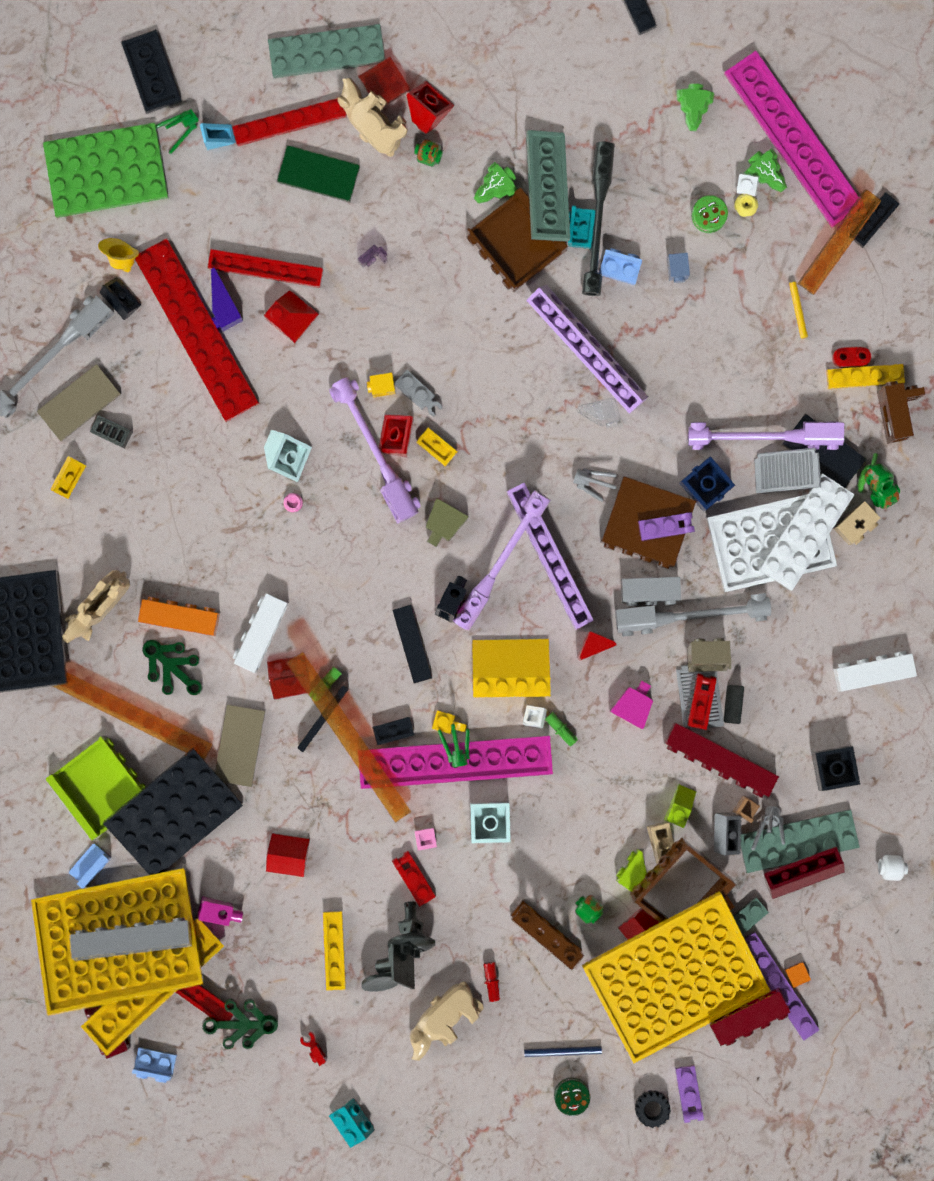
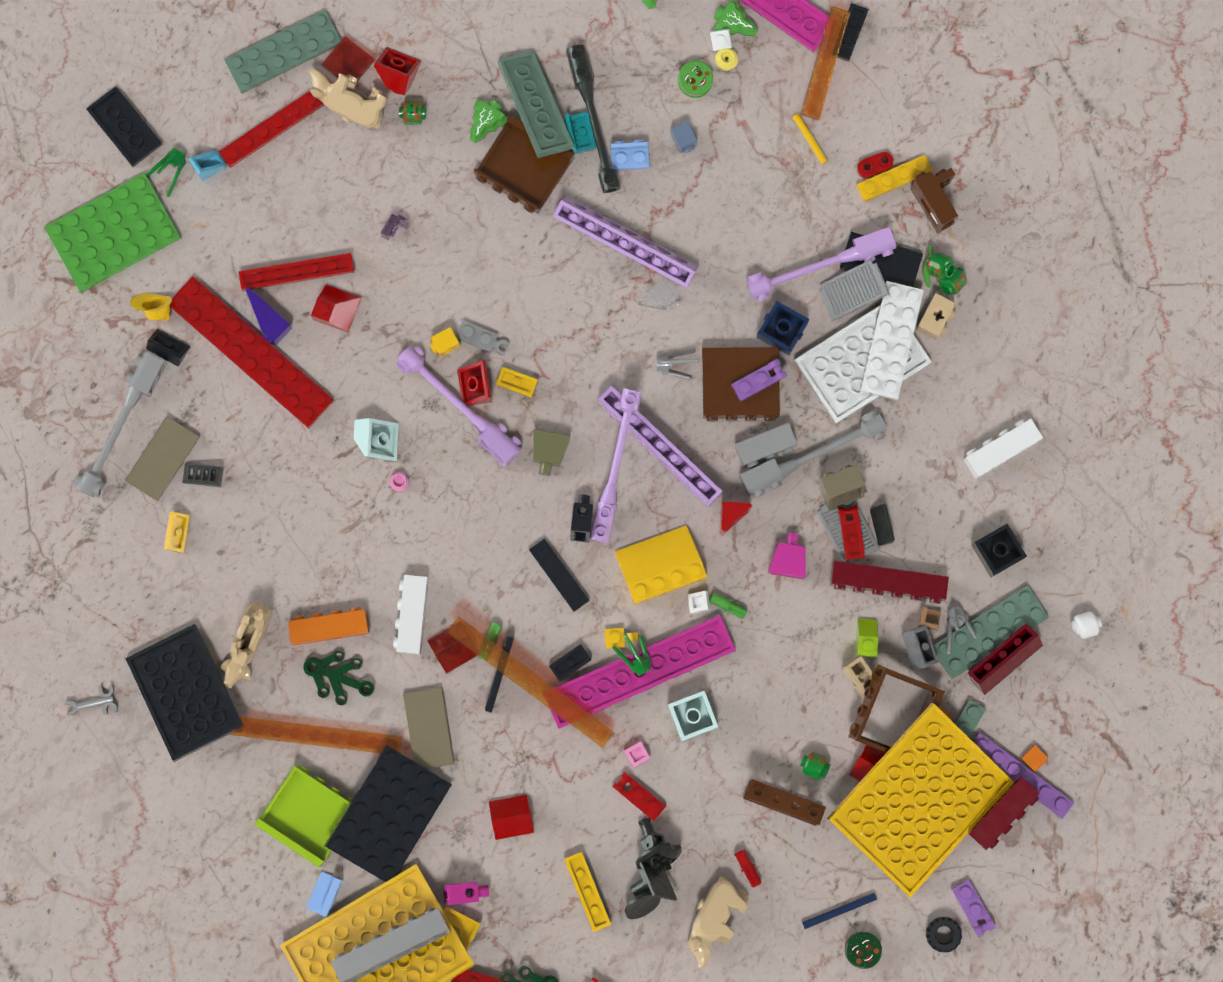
camera: 20 degrees left, 5 degrees down
dark green tile [277,145,360,203] -> none
lime slope [616,849,646,892] -> none

